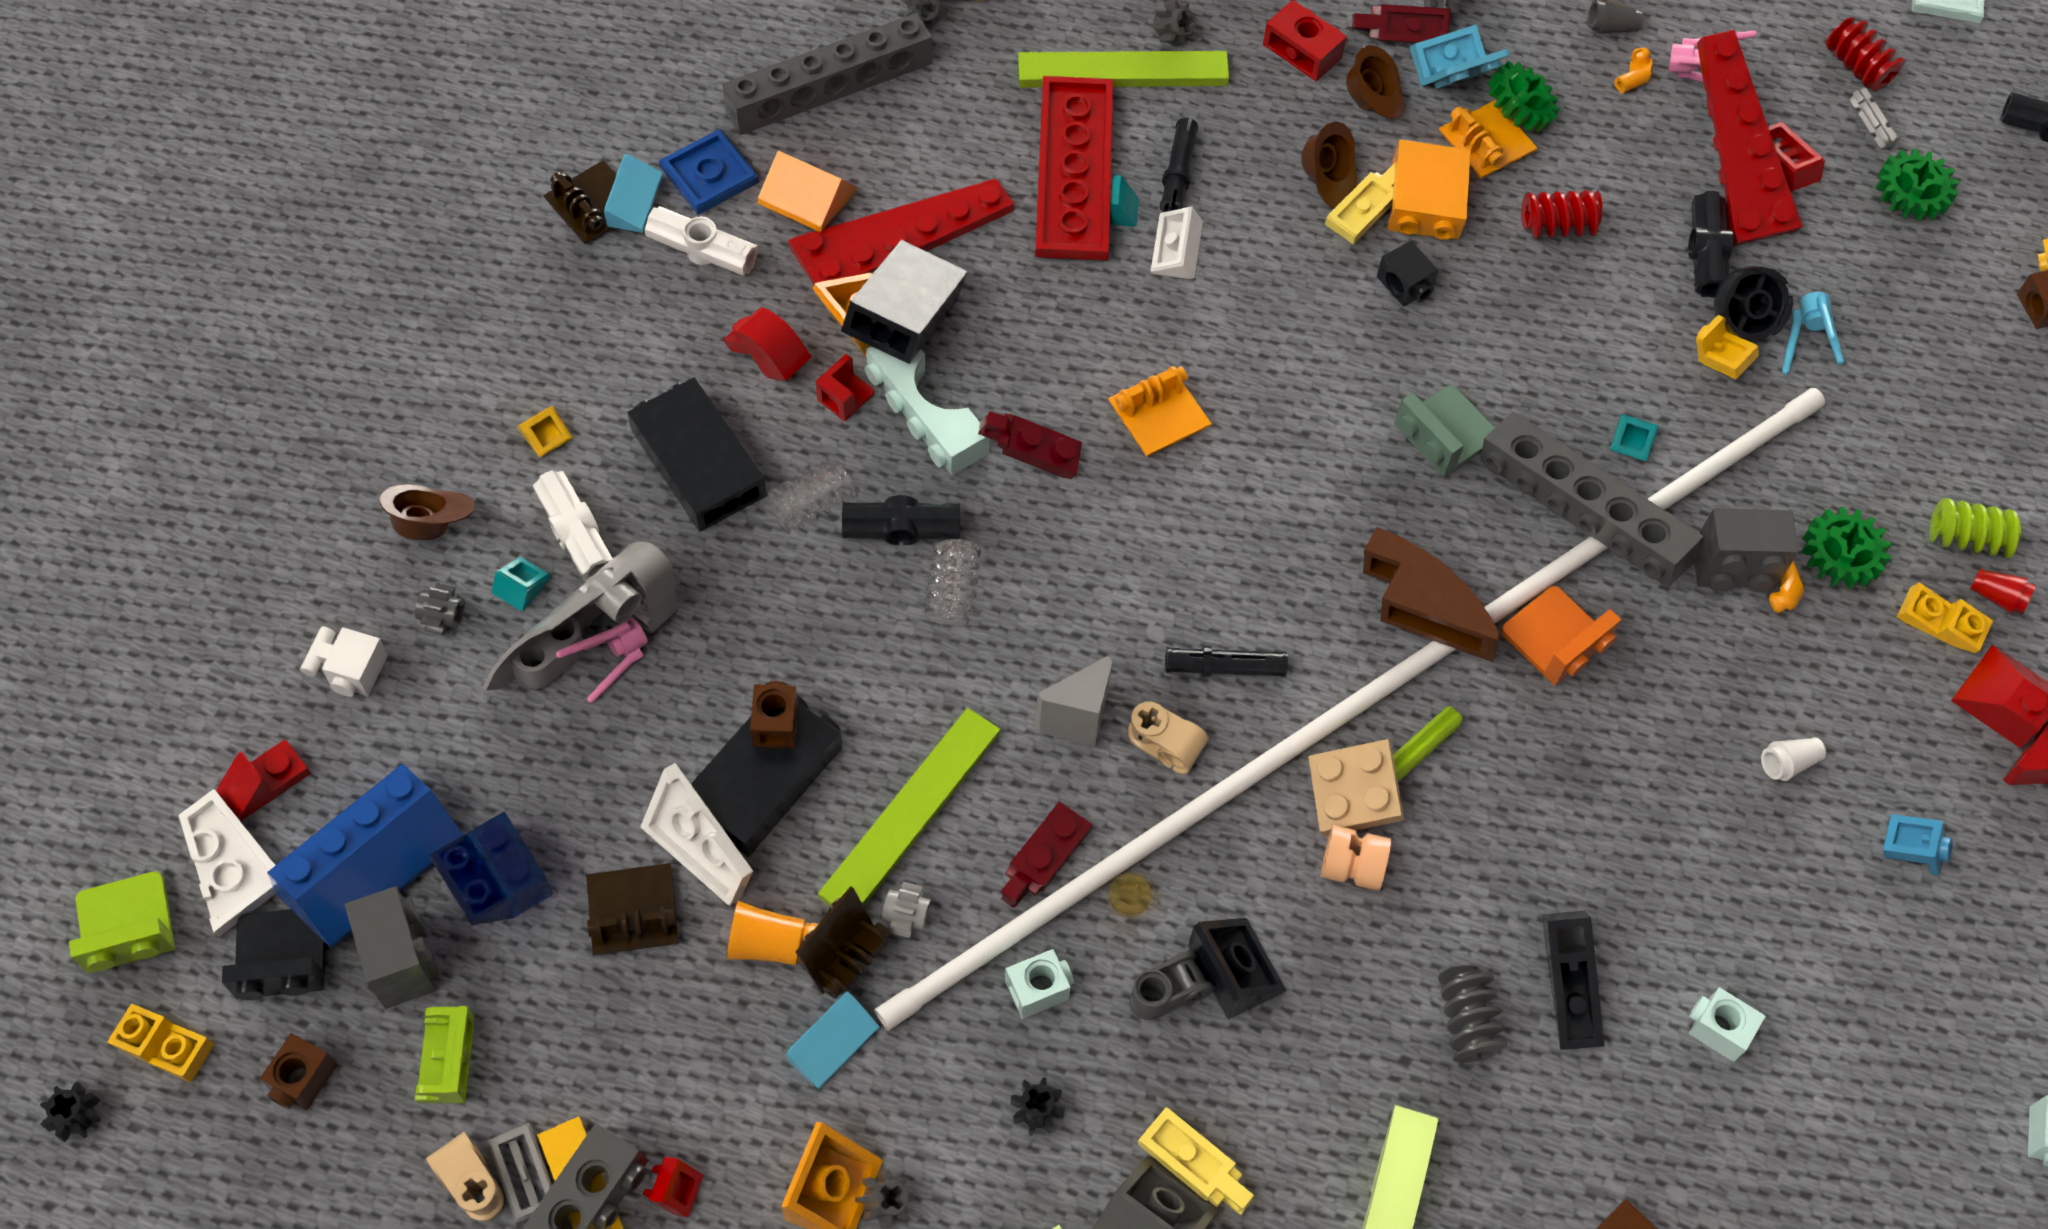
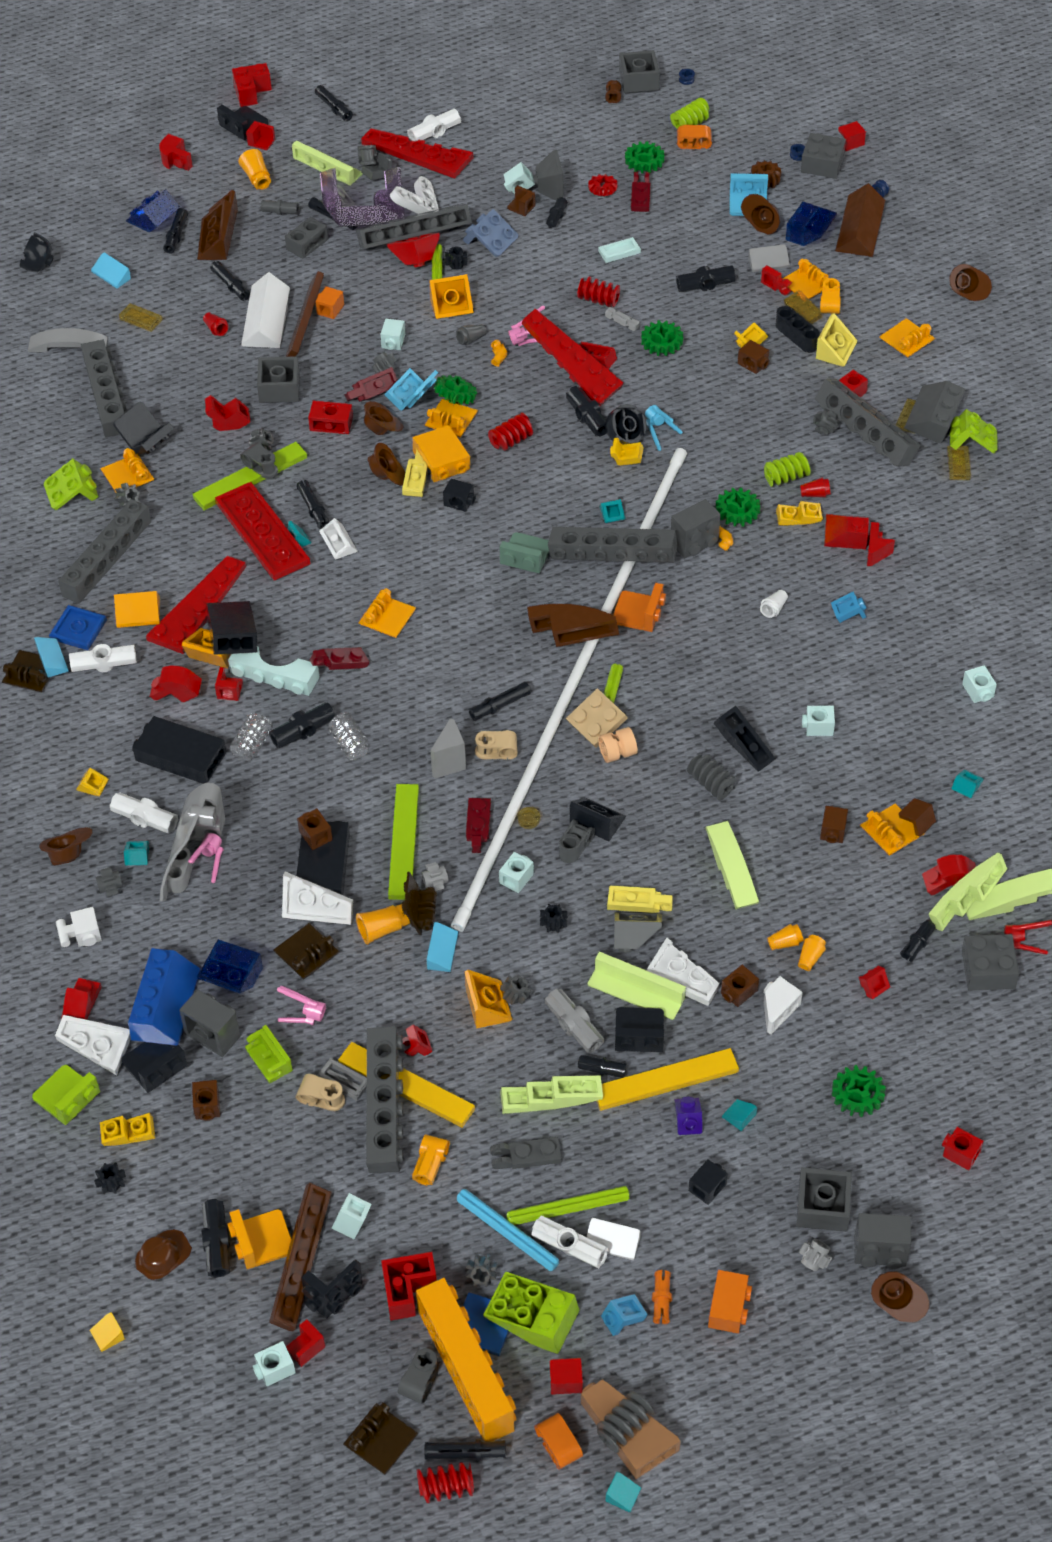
camera: 30 degrees left, 10 degrees down
none -> dark grey piece [240,442,278,479]
none -> bright pink plant [277,986,326,1025]

